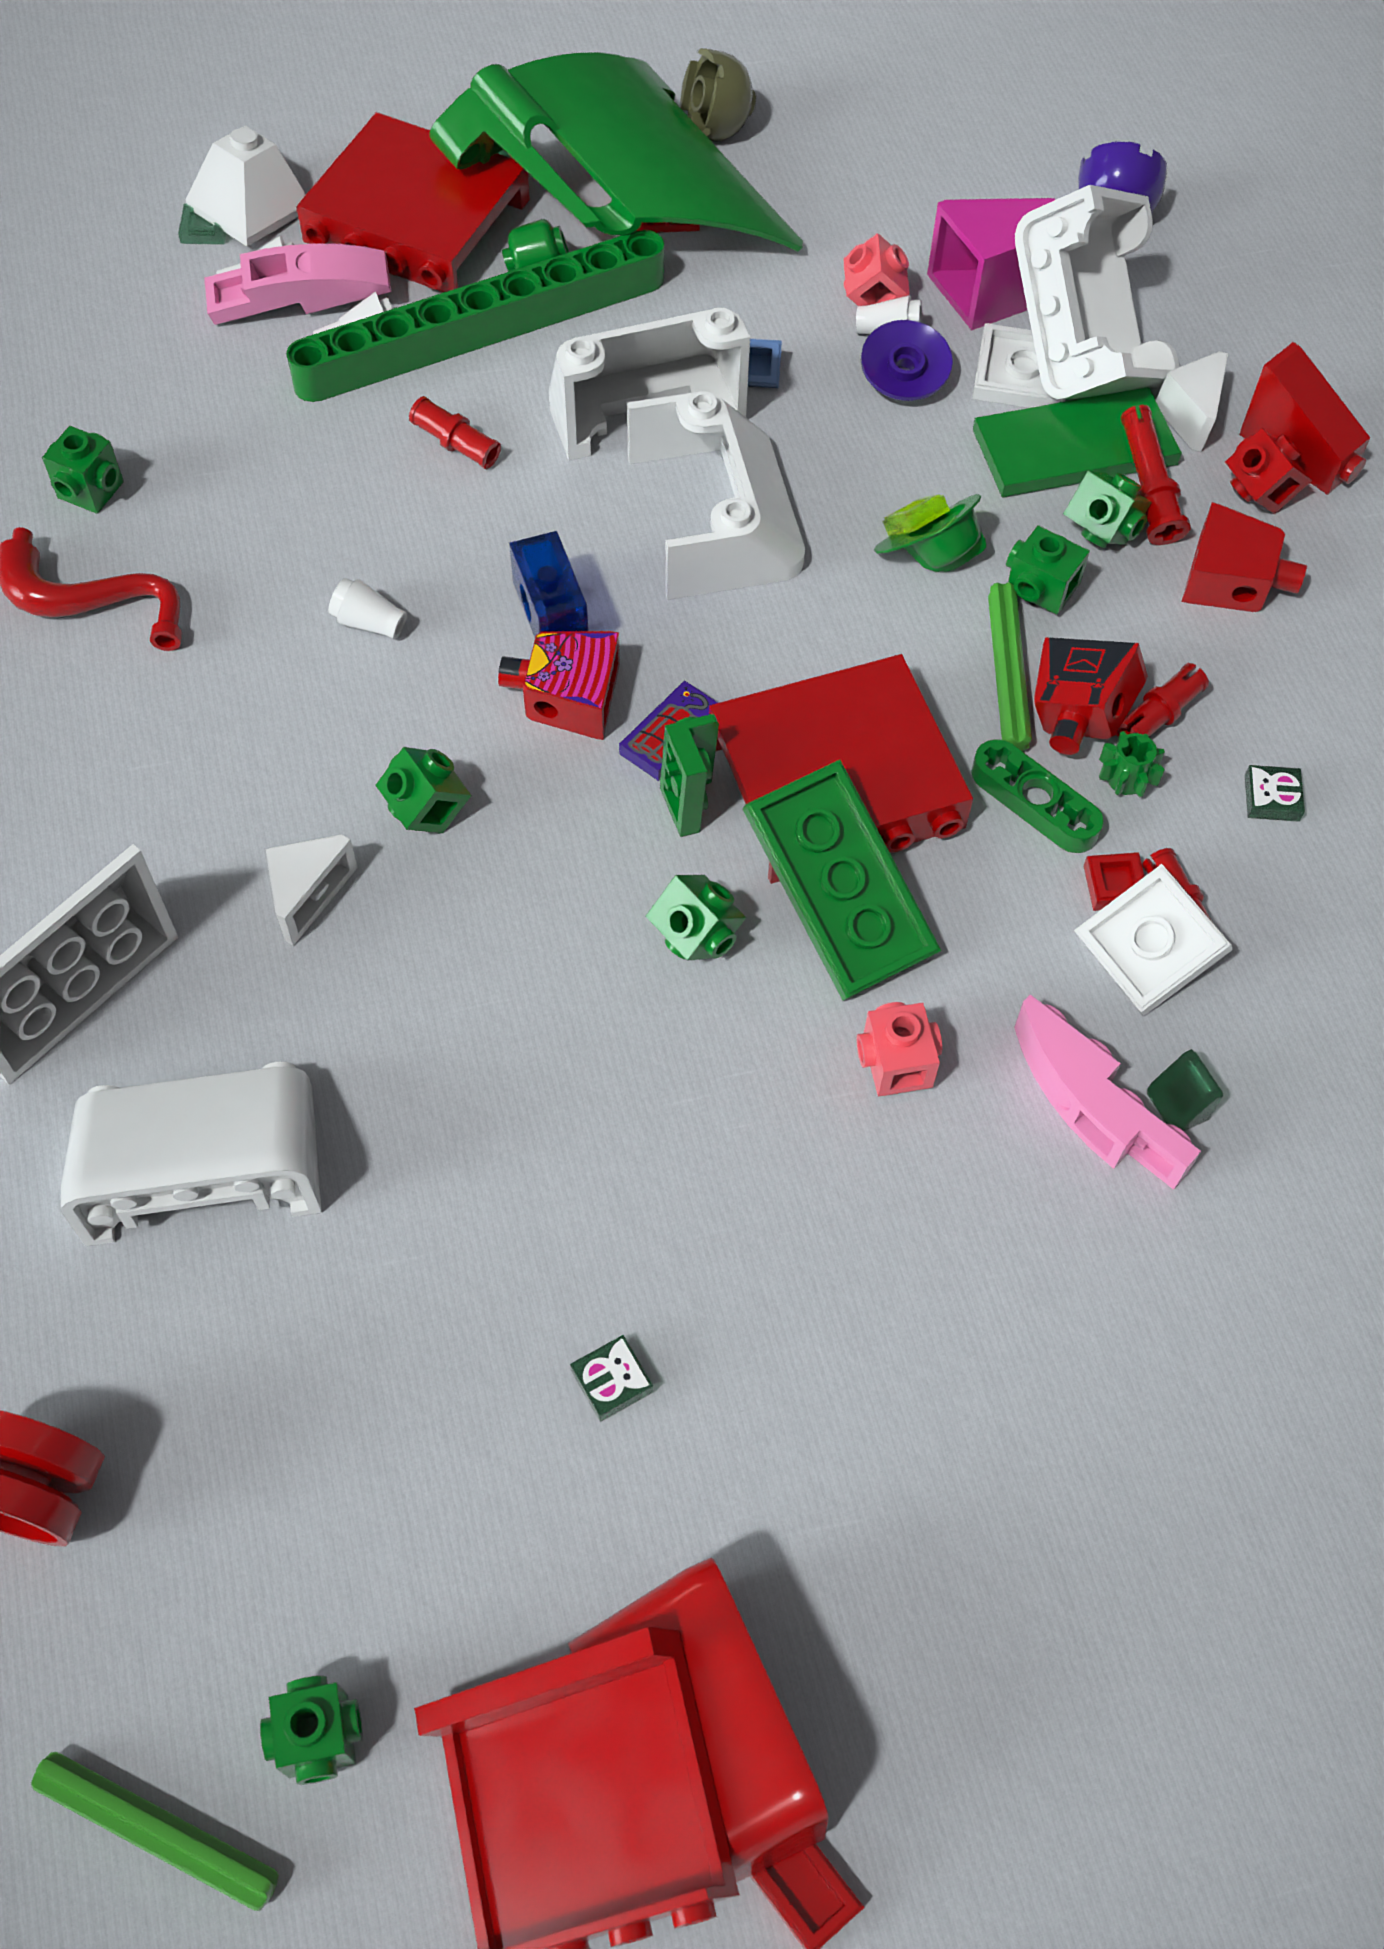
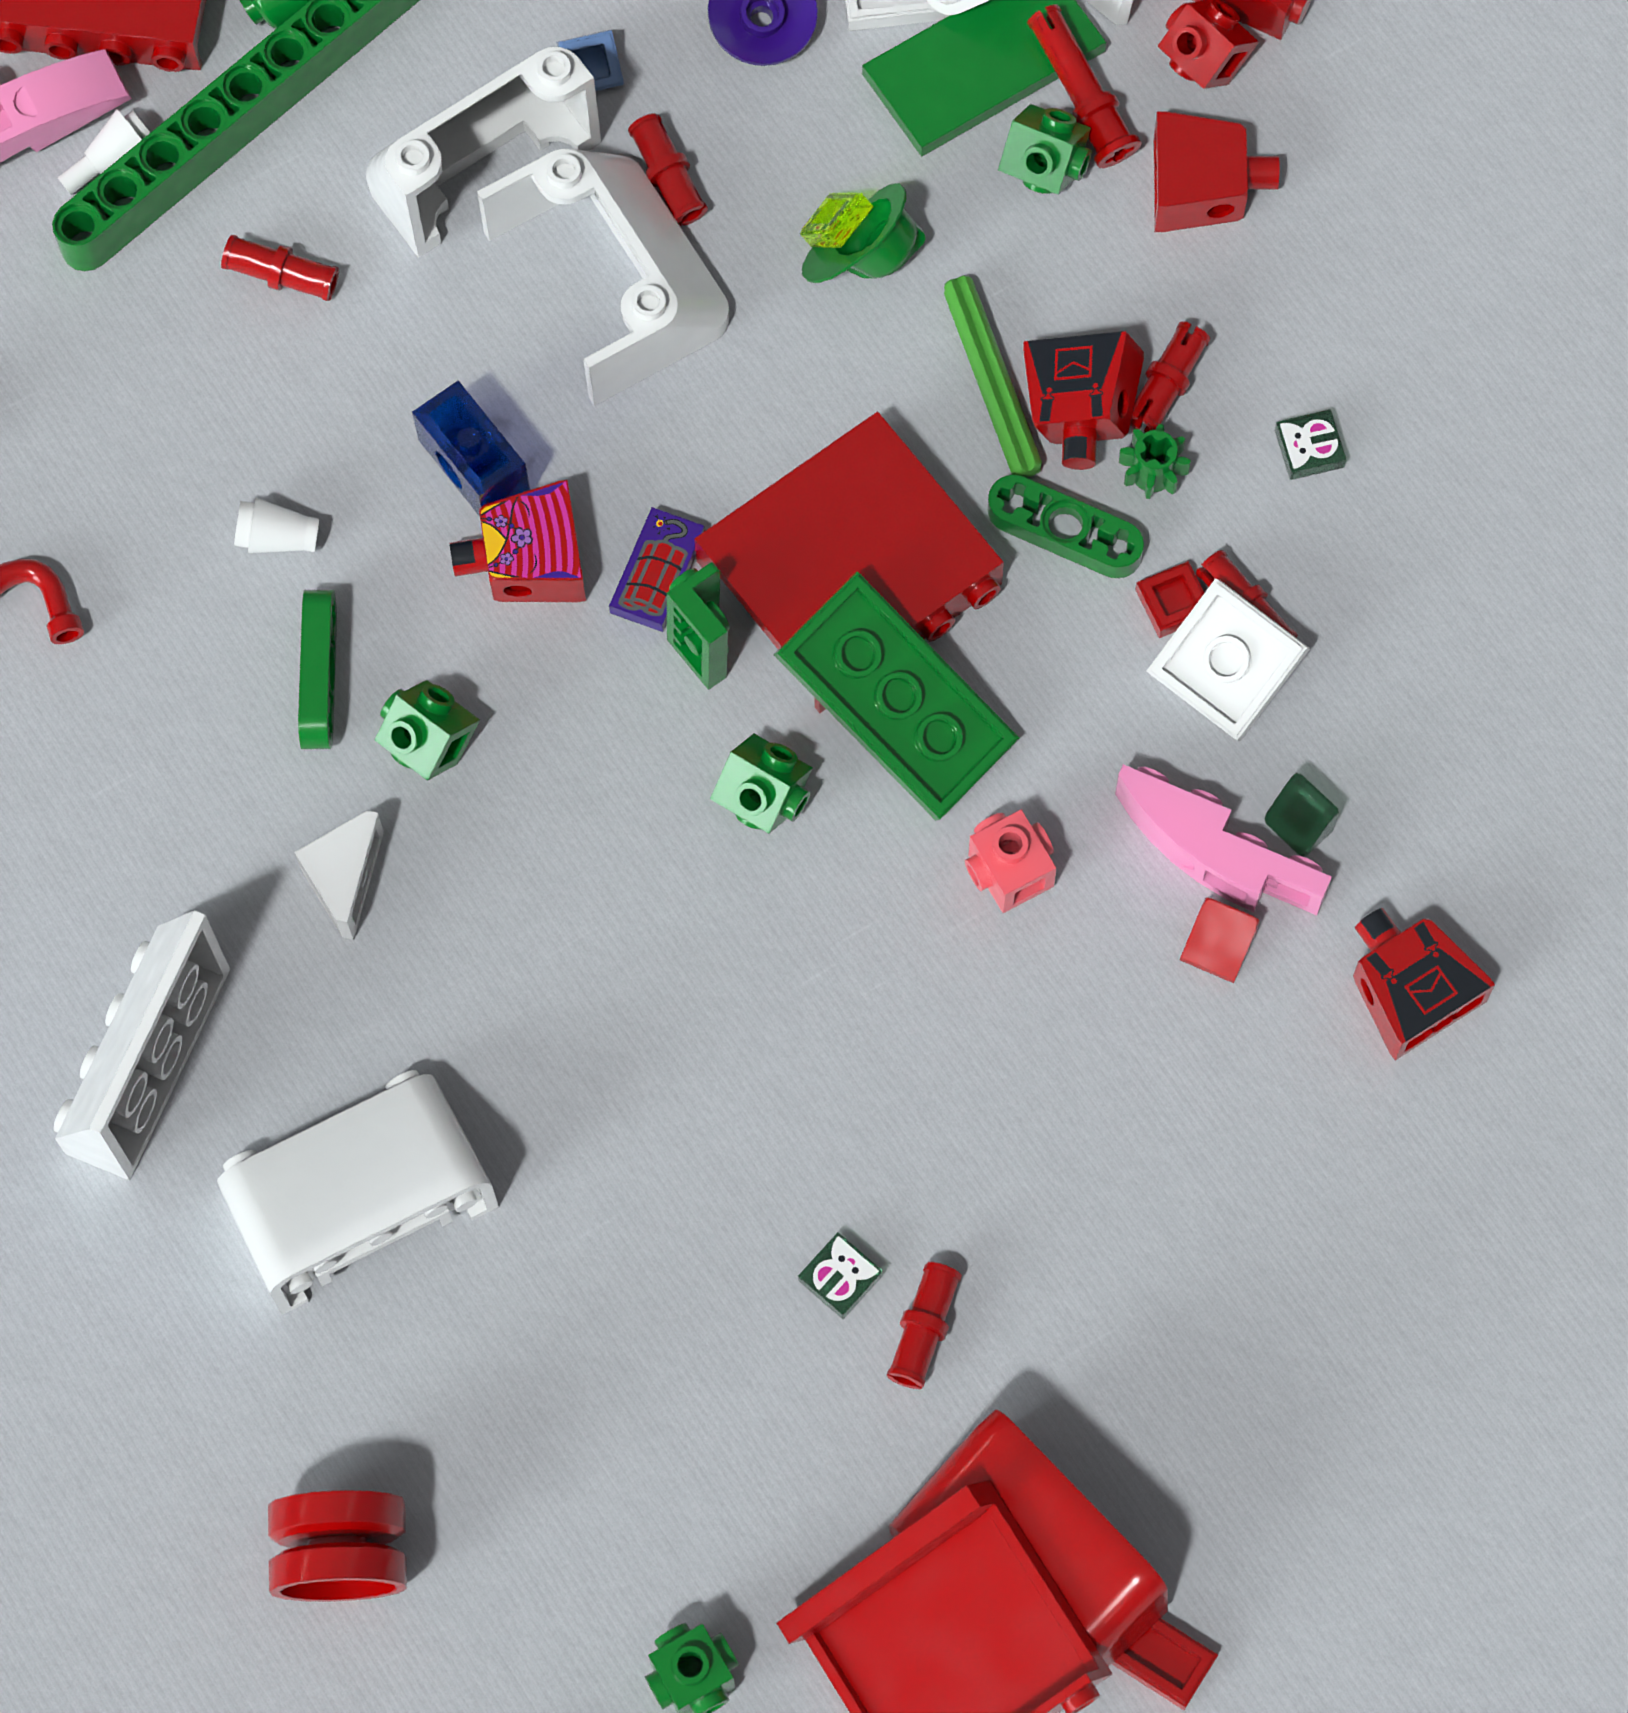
camera: 15 degrees left, 10 degrees up
green brick [1006,525,1090,615] -> none
none -> green beam [298,589,337,749]
none -> red pin [628,113,708,226]
none -> red pin [887,1262,962,1389]
none -> slope [1180,897,1260,983]
none -> torso [1353,908,1495,1061]

